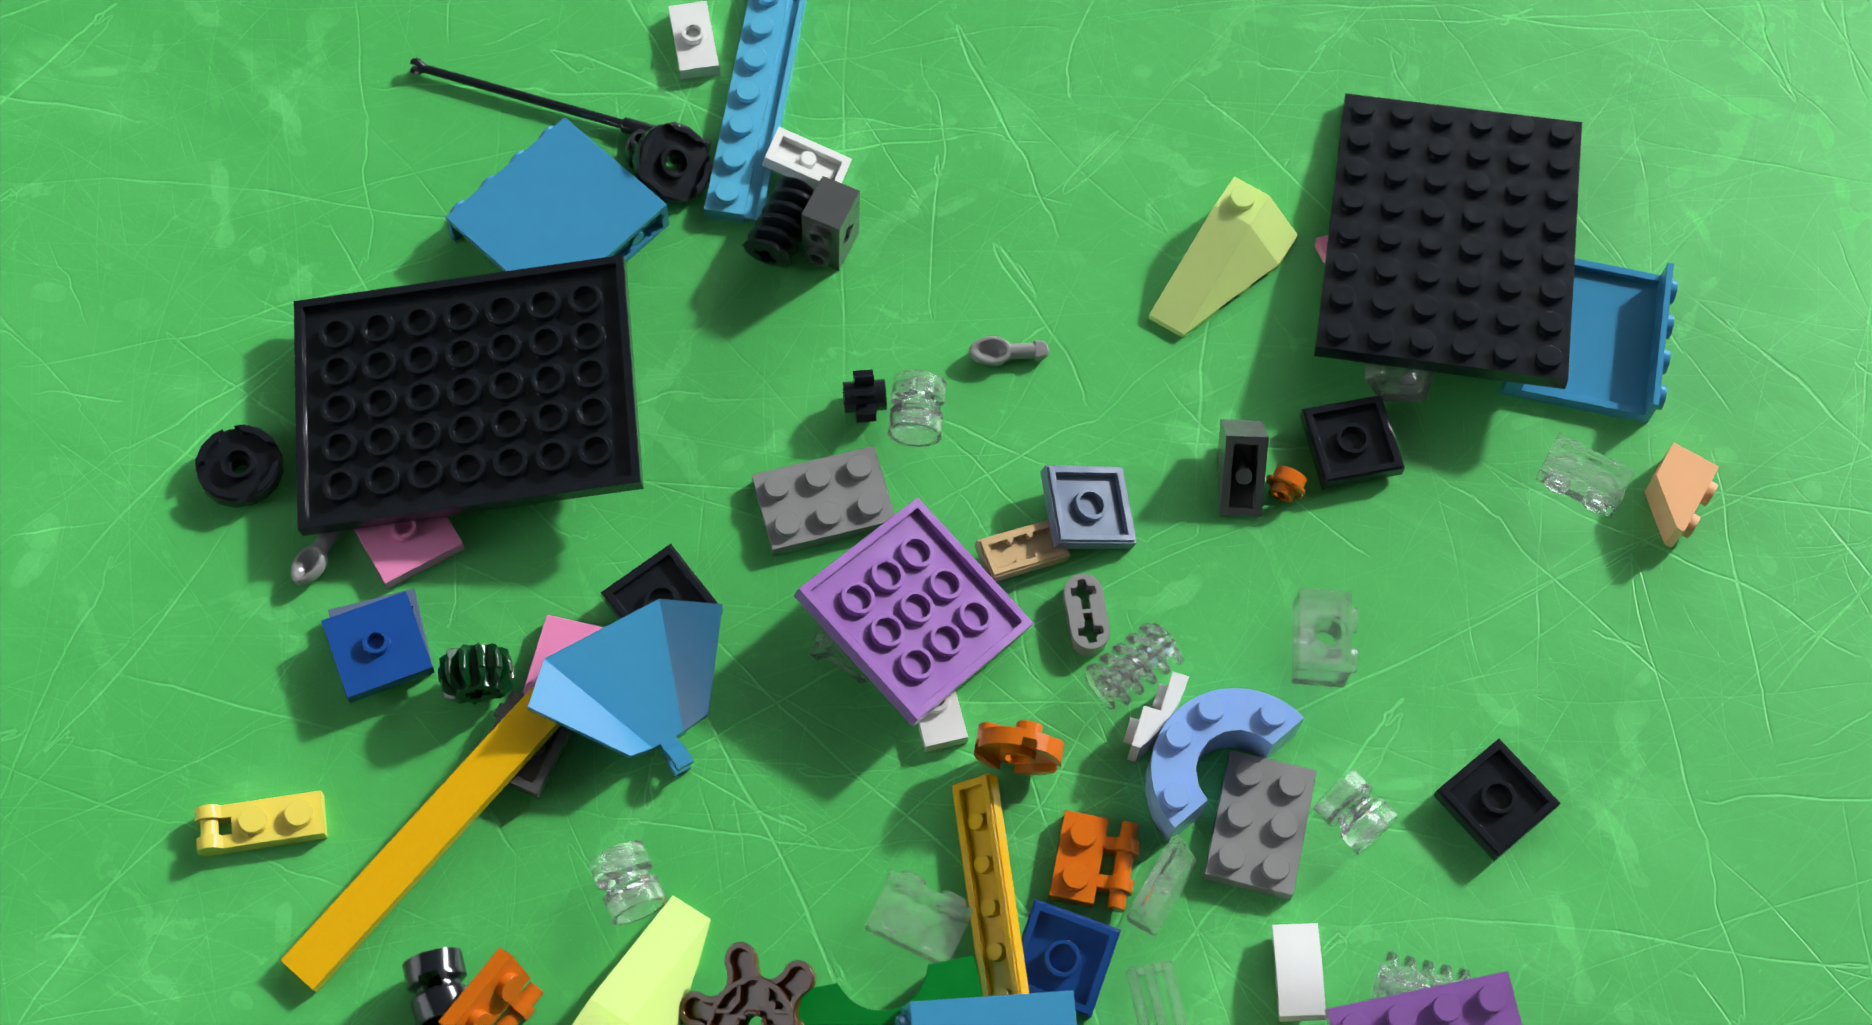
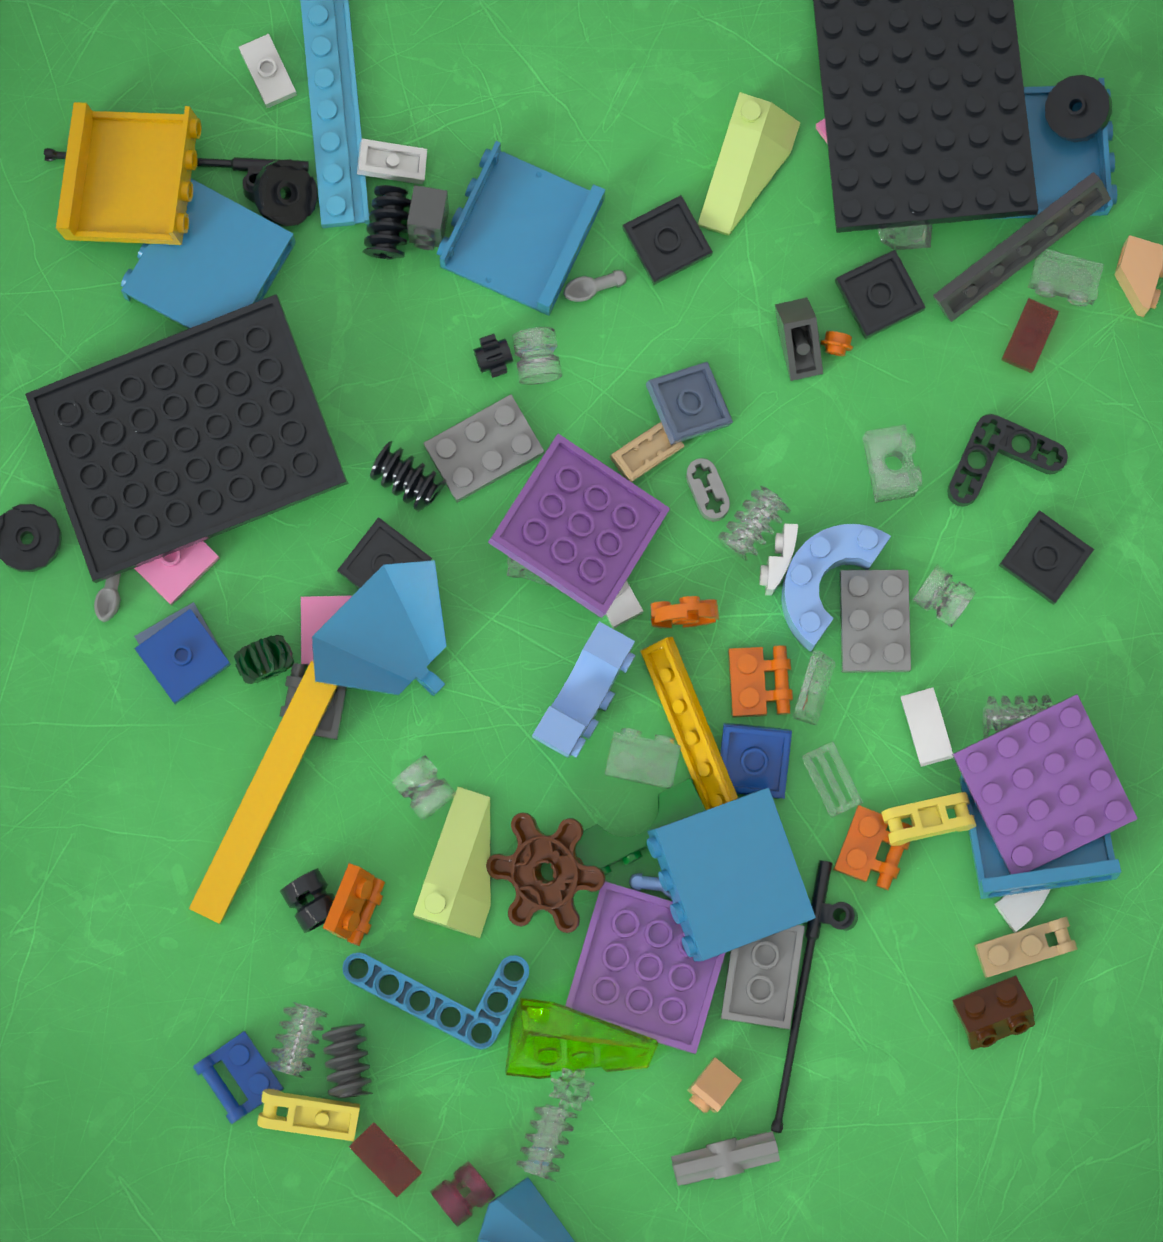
camera: 15 degrees left, 15 degrees up
light yellow plate [194,790,328,856] -> none
none -> yellow panel [56,102,202,245]
none -> black piece [370,441,447,512]
none -> dark azure panel [437,141,605,316]
none -> light blue brick [532,621,636,758]
none -> black plate [622,195,713,285]
none -> dark grey plate [933,172,1111,322]
none -> black beam [947,414,1068,507]
none -> clear red plate [1001,298,1059,373]
none -> black plate [1045,75,1112,142]

